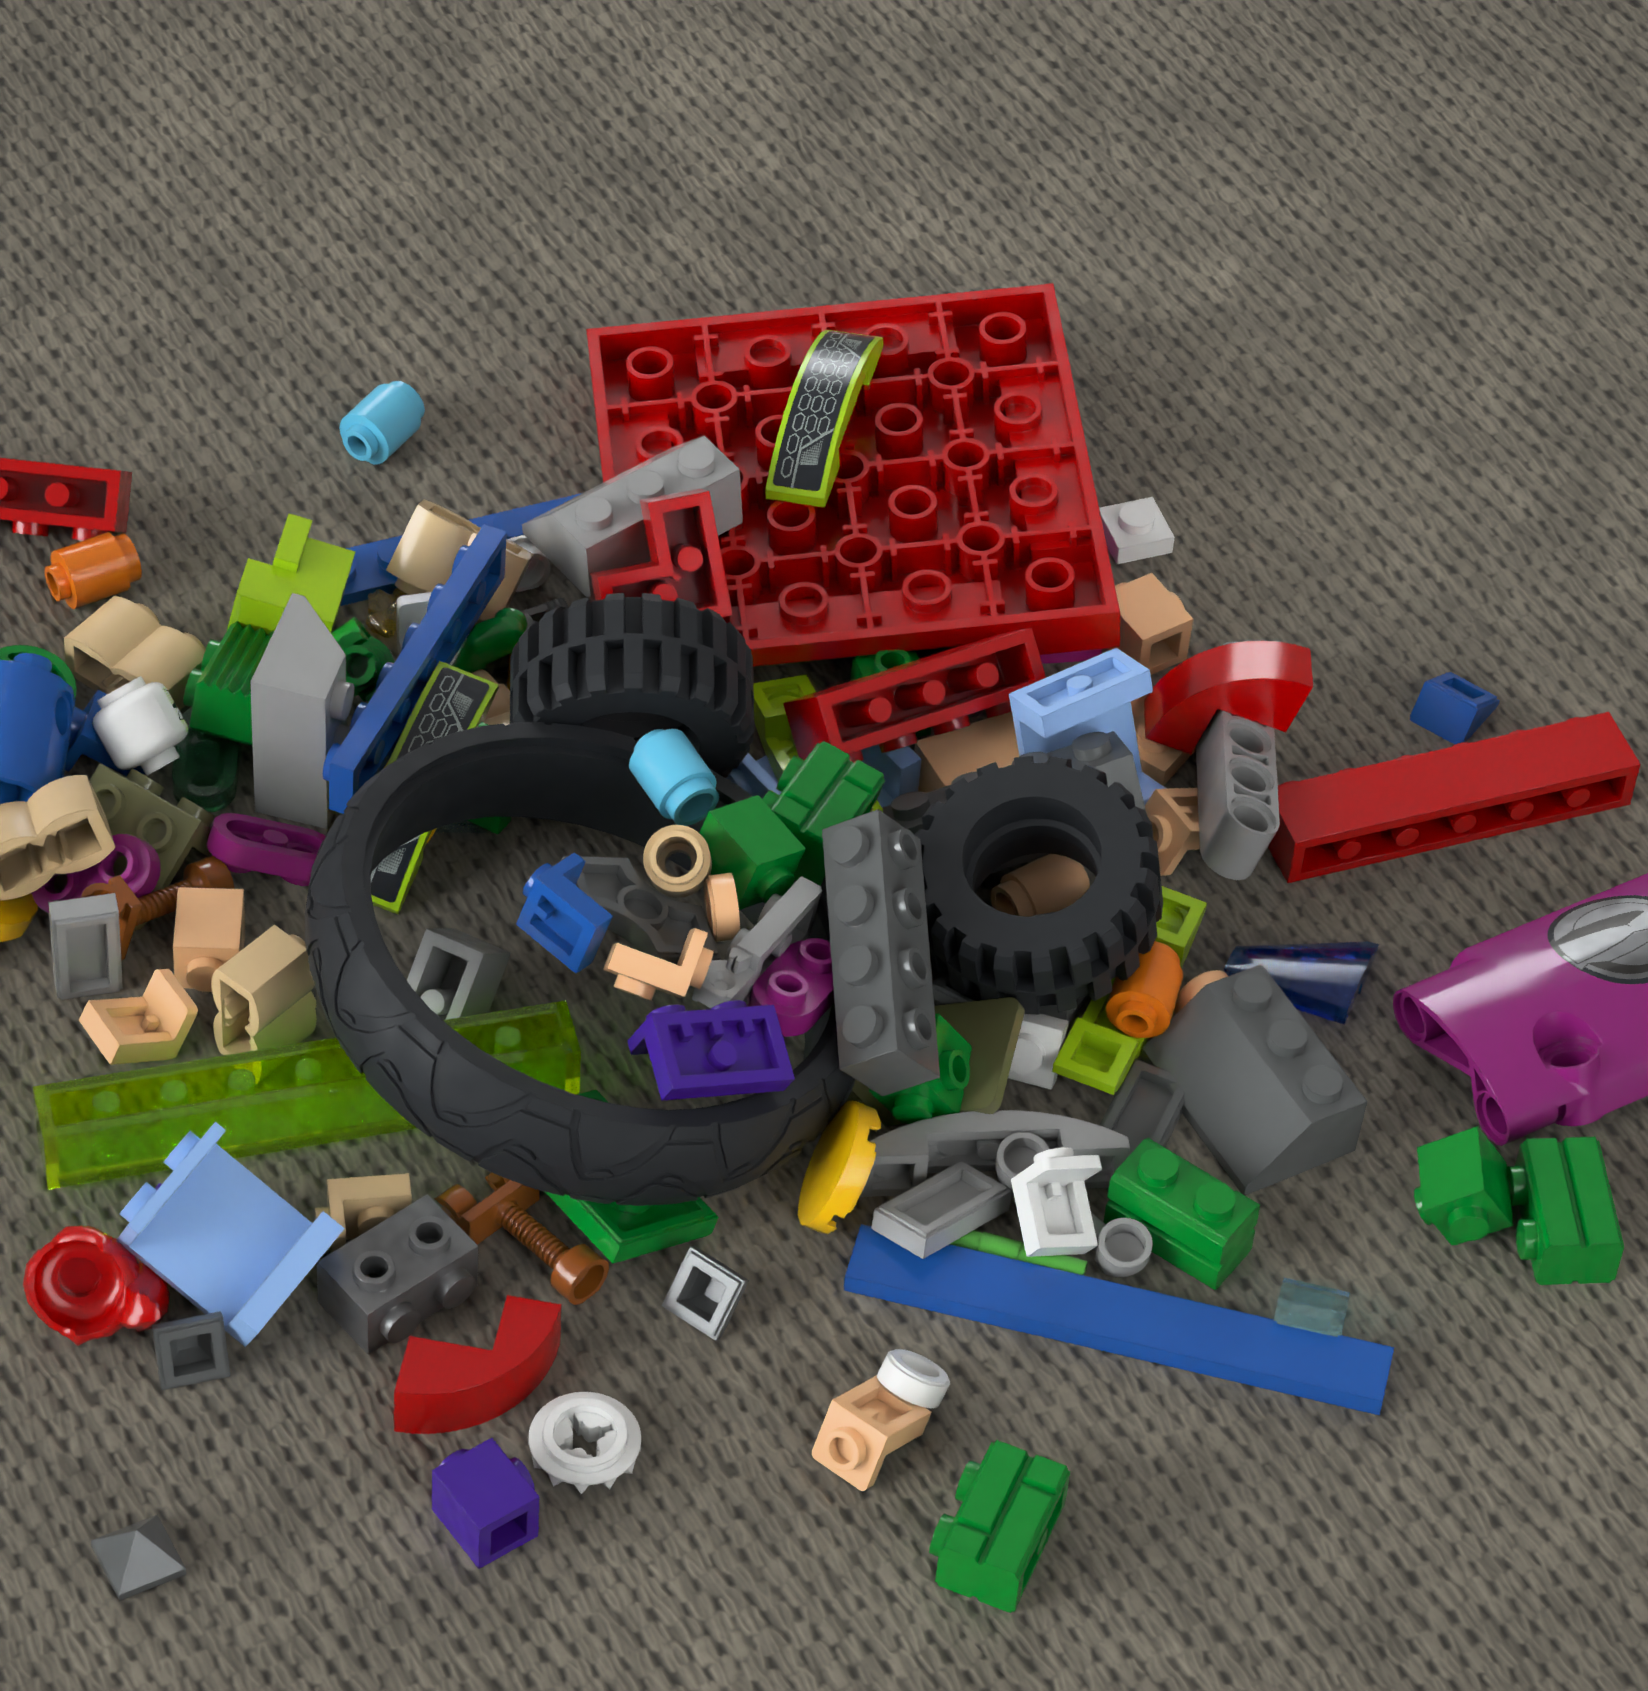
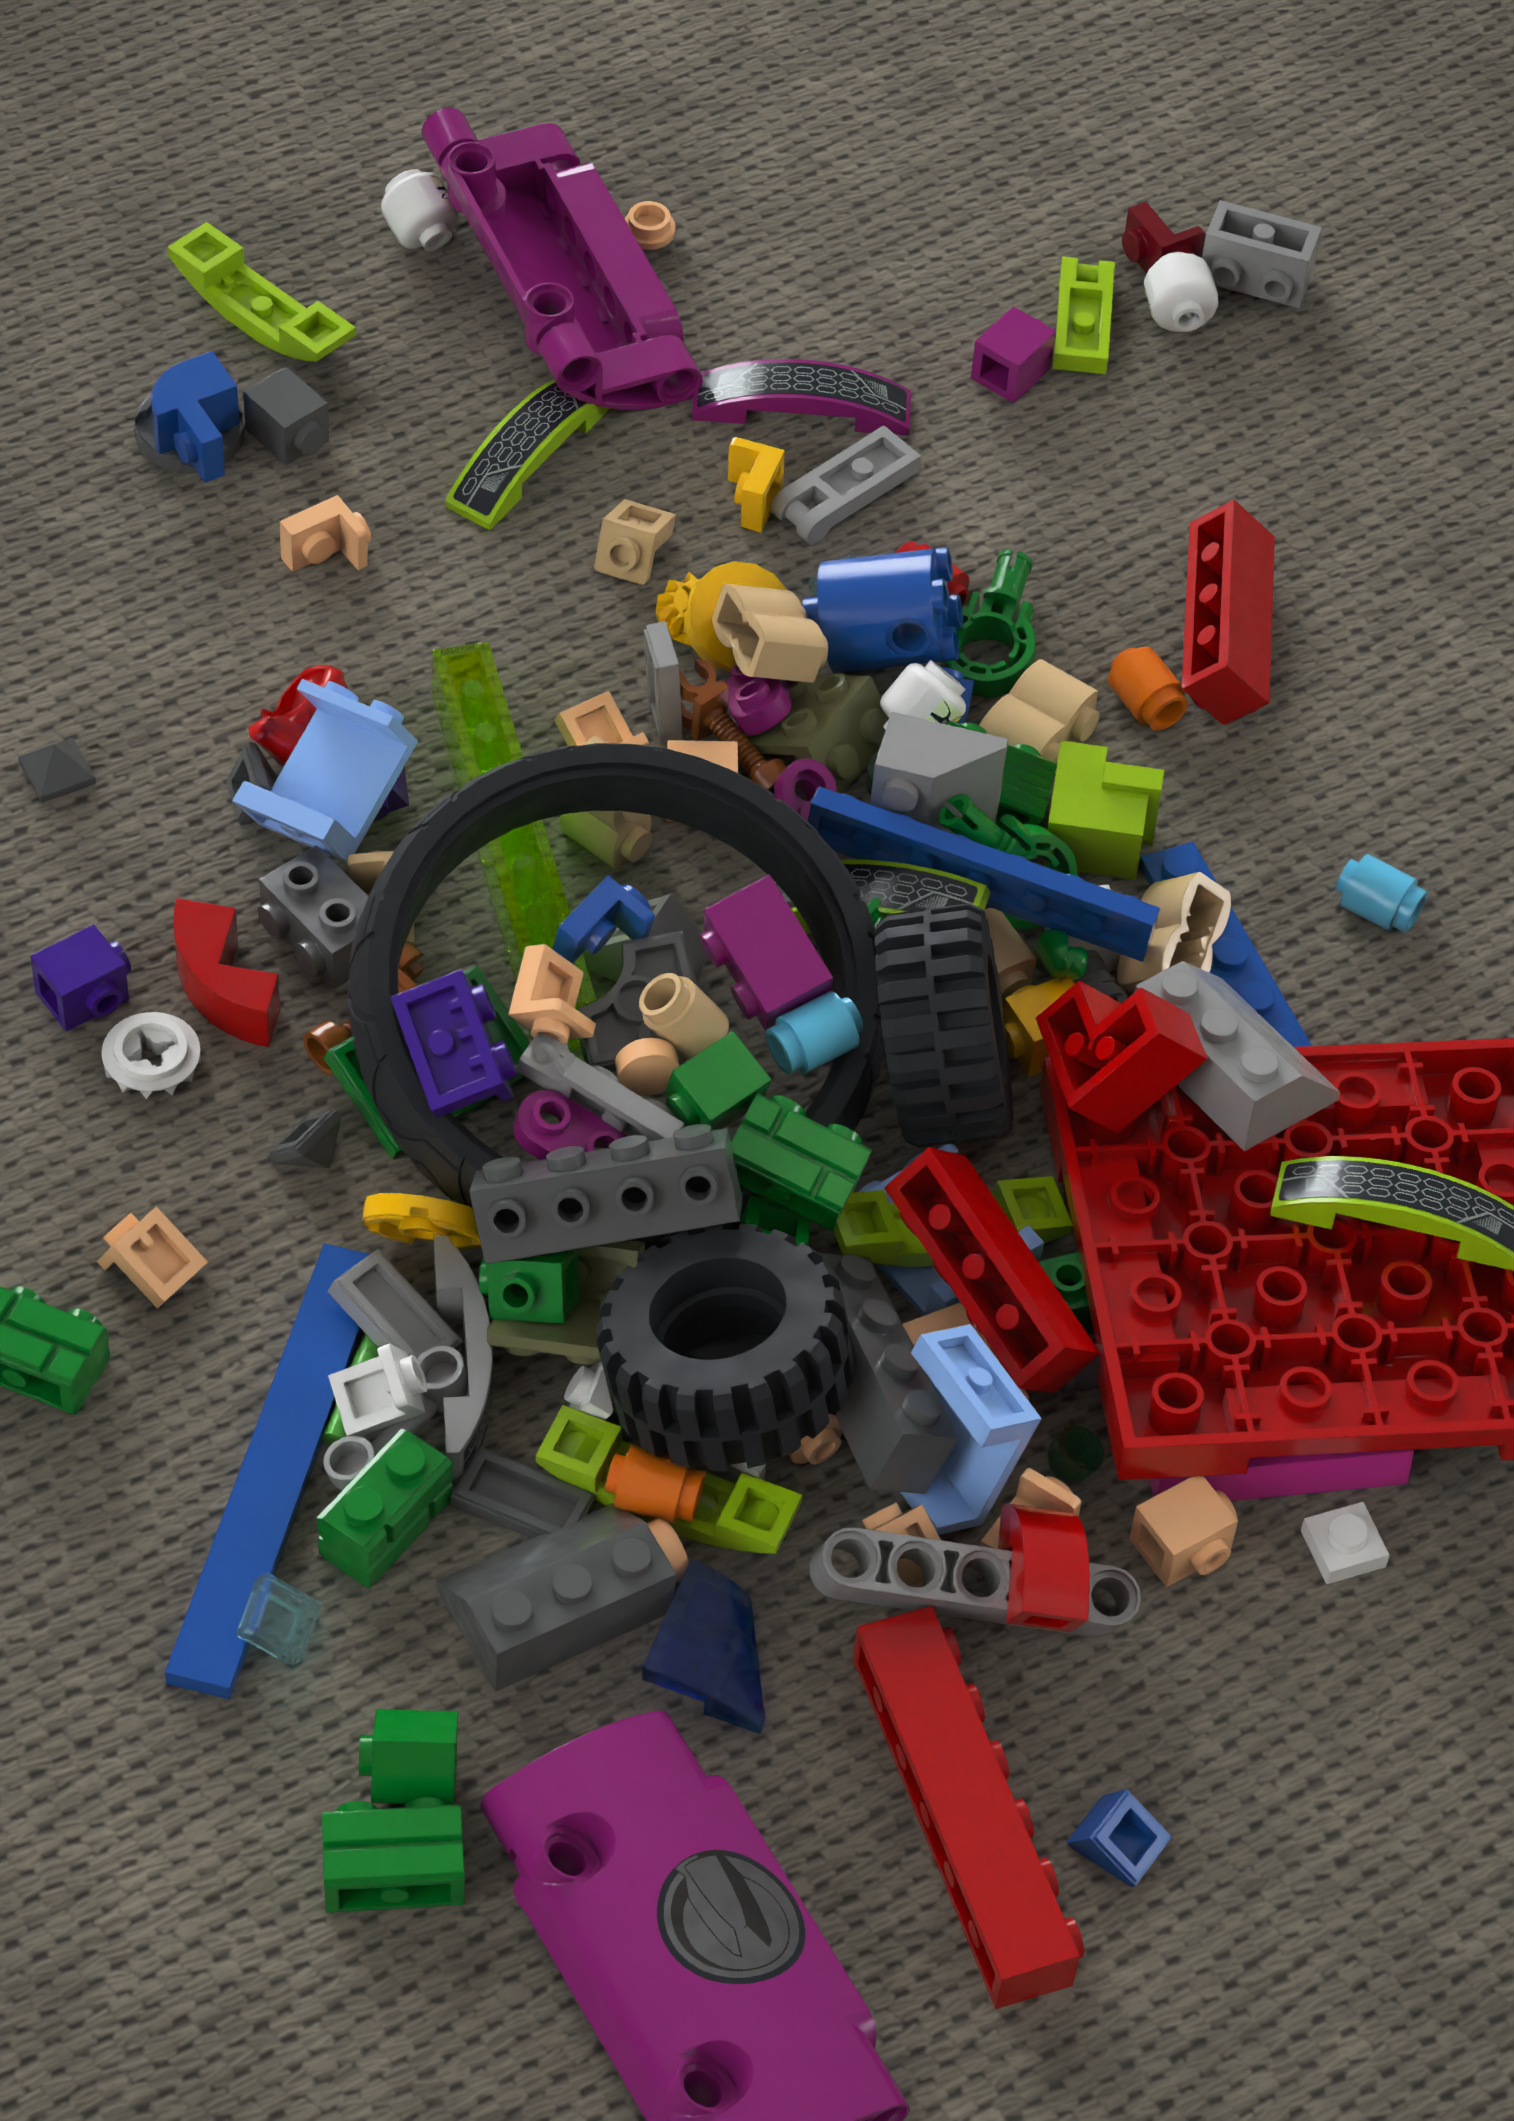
camera: 90 degrees right, 5 degrees up
white tile [877,1349,950,1408] -> none
none -> magenta brick [699,874,833,1031]

